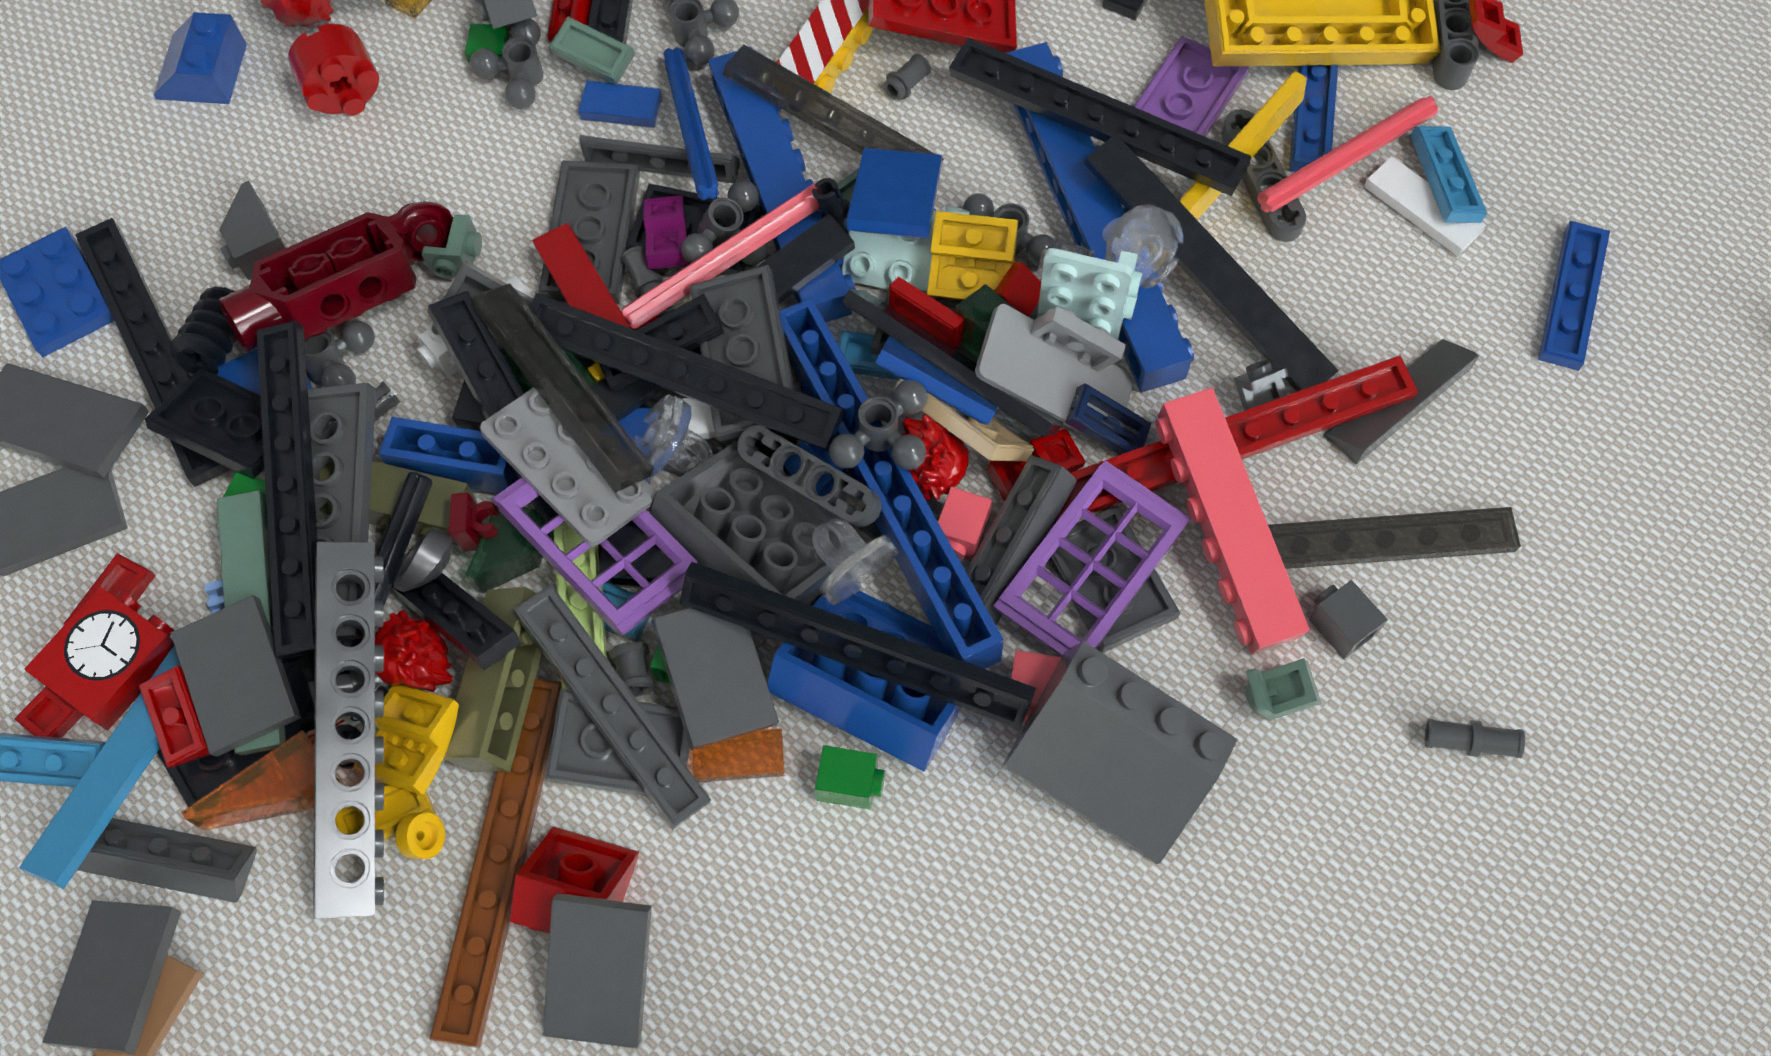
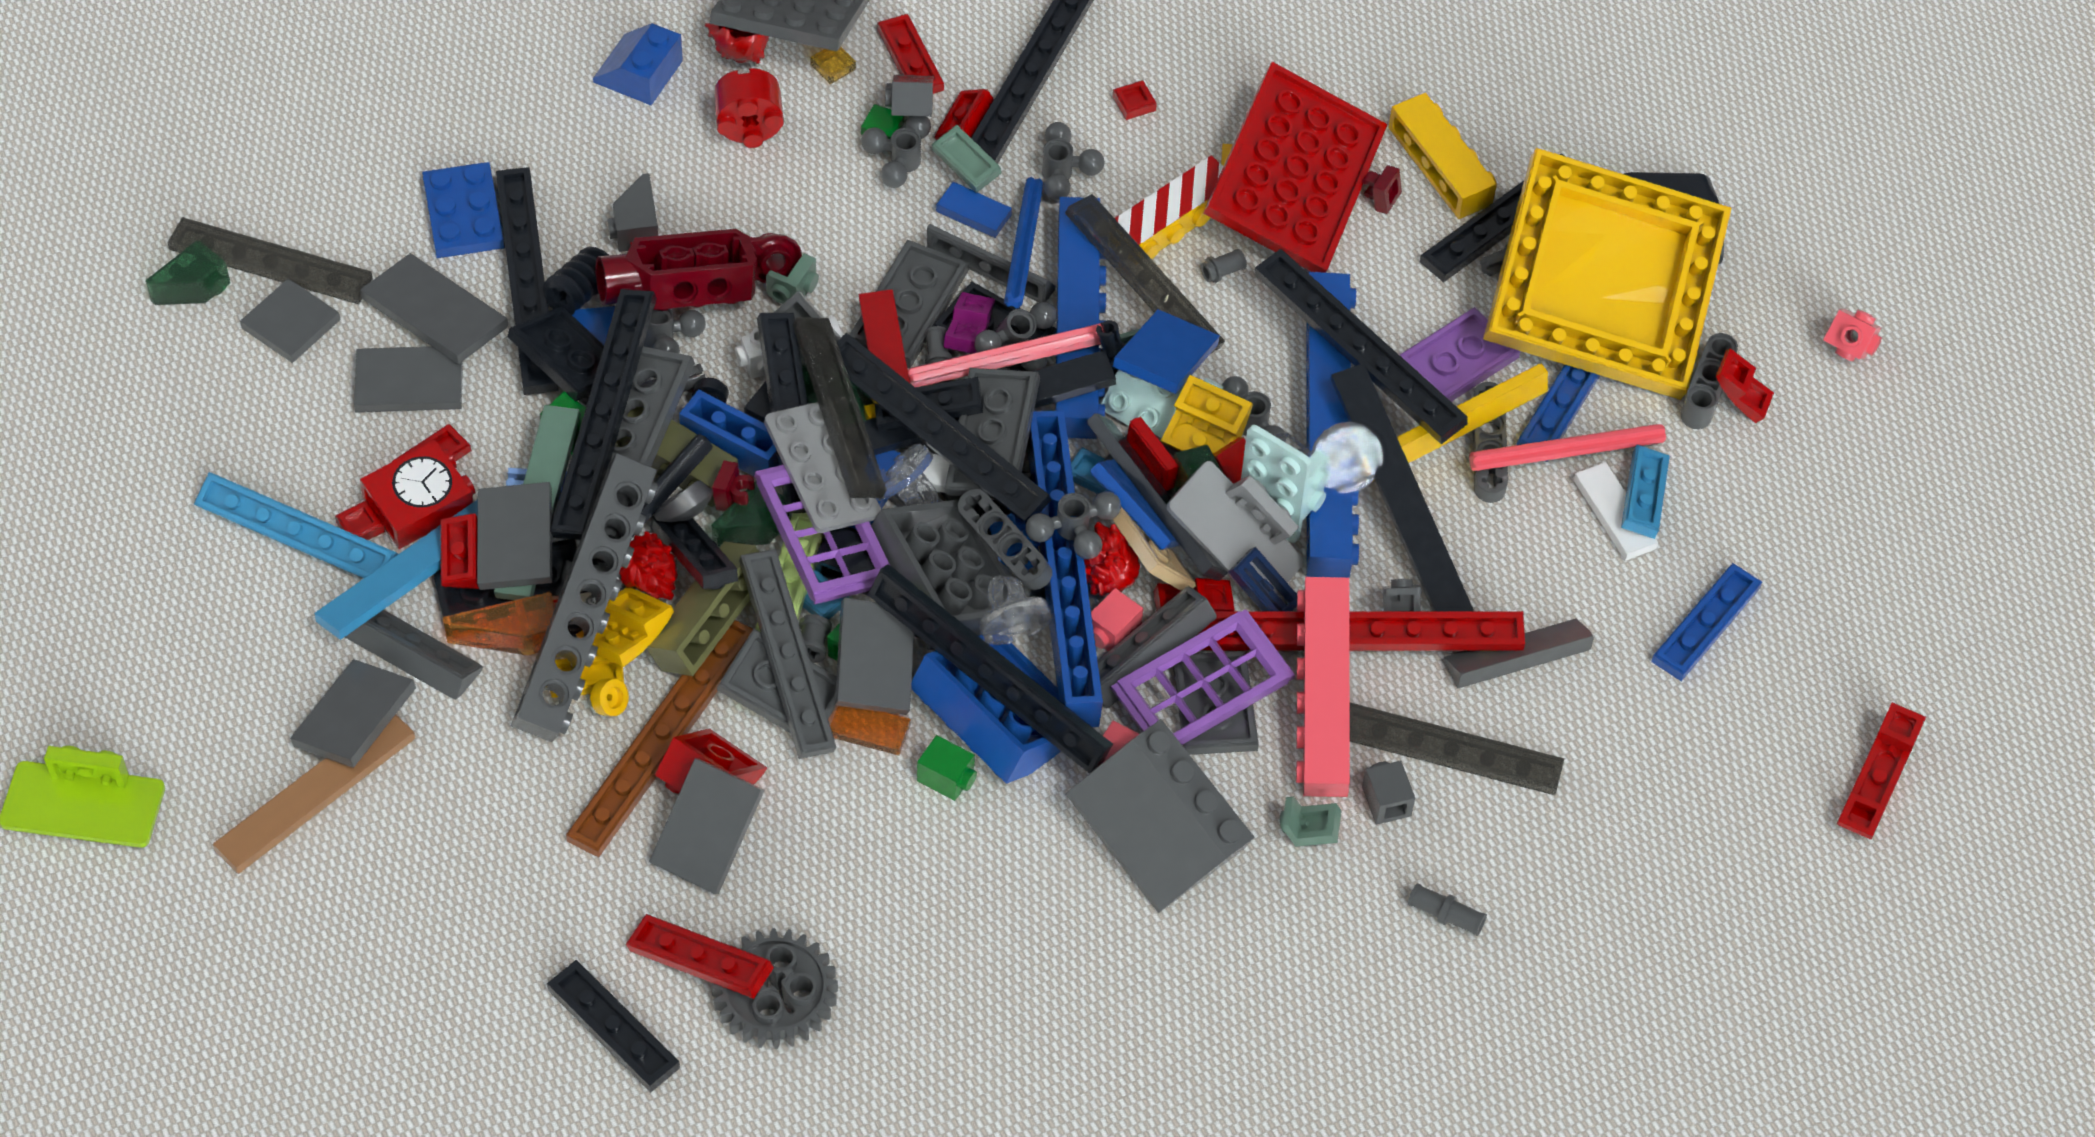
camera: 15 degrees right, 10 degrees down
none -> black tile [692,378,729,403]

